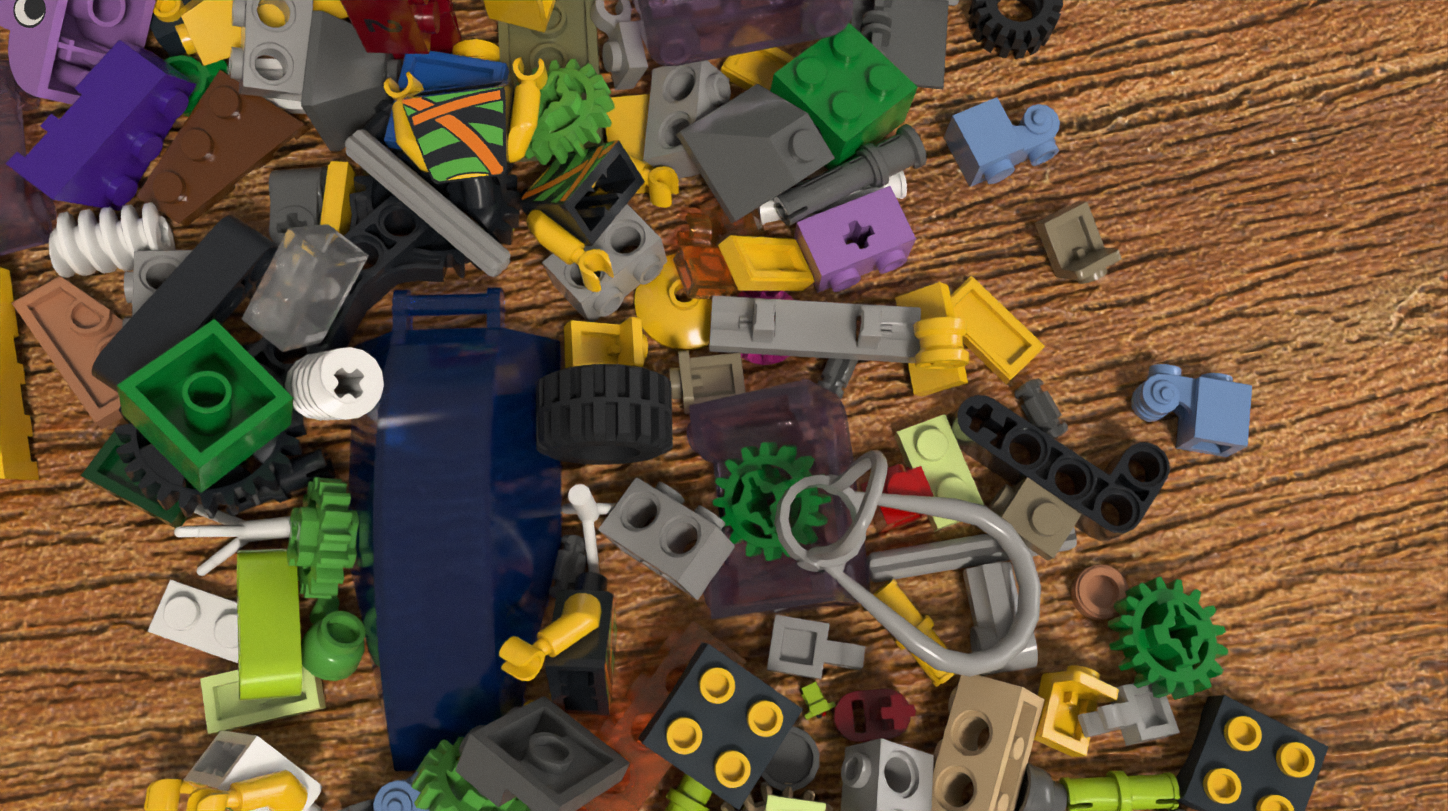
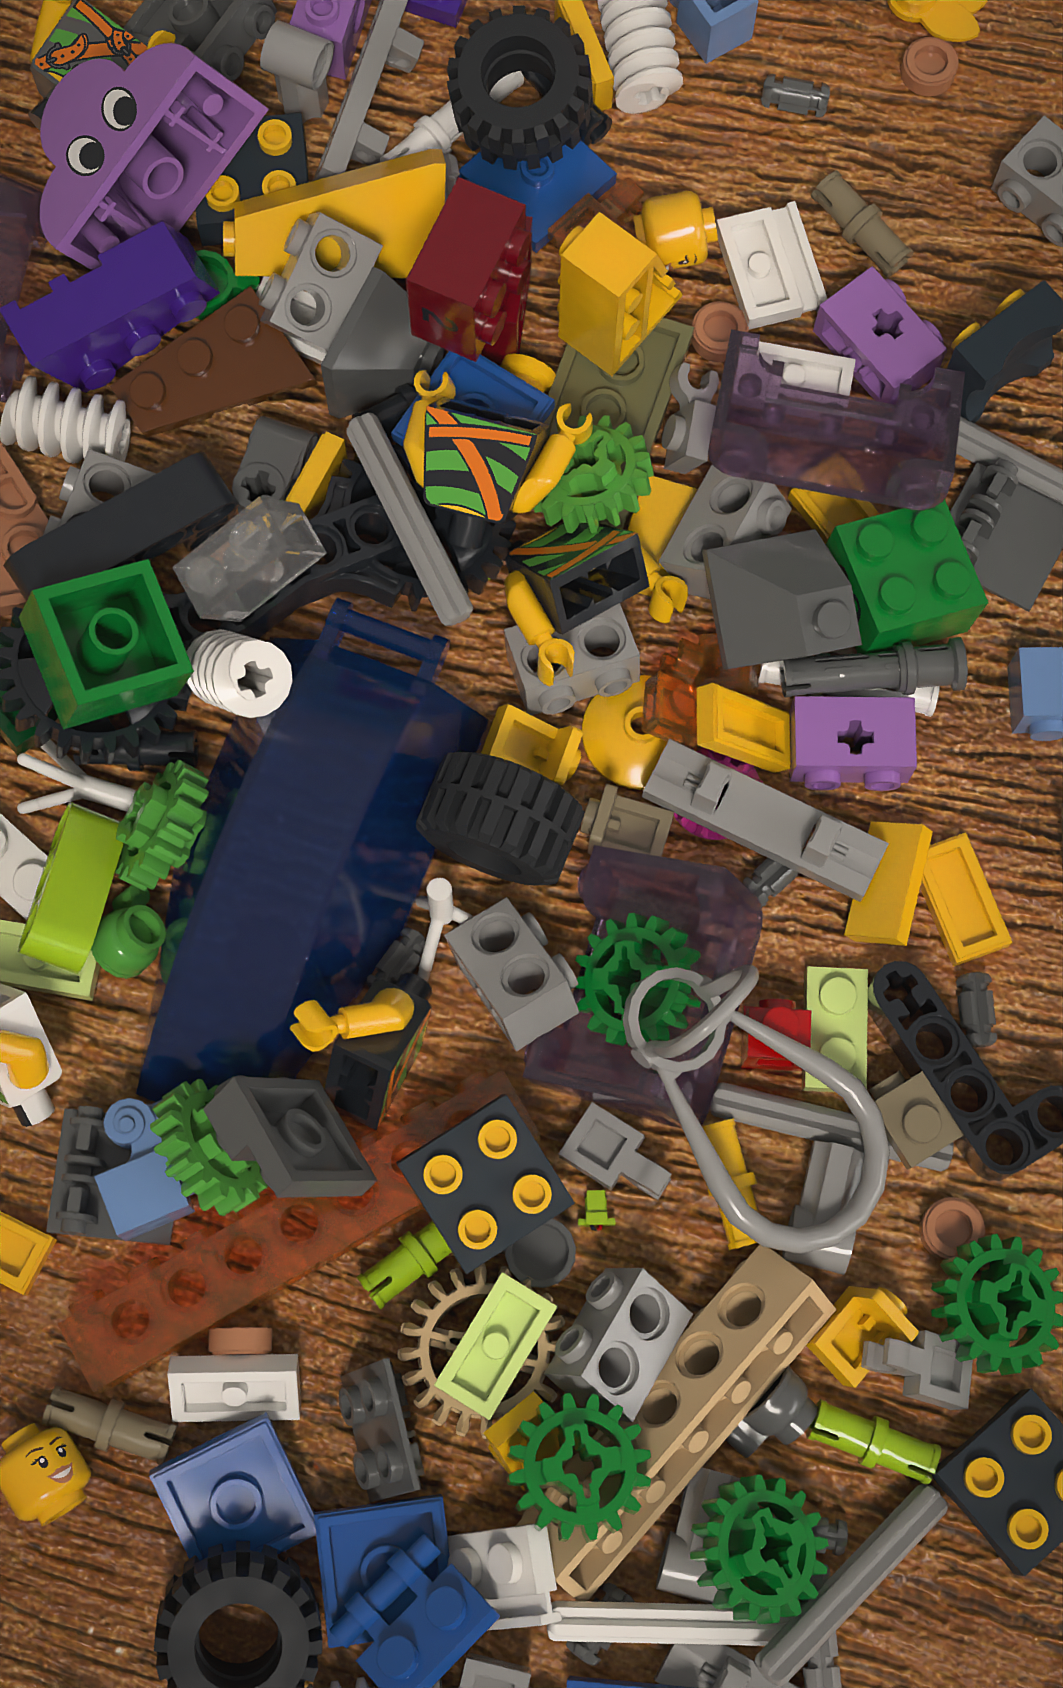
camera: 25 degrees right, 0 degrees up
dark red piece [832,688,916,742] -> none
yellow wheel [913,317,970,370] -> none

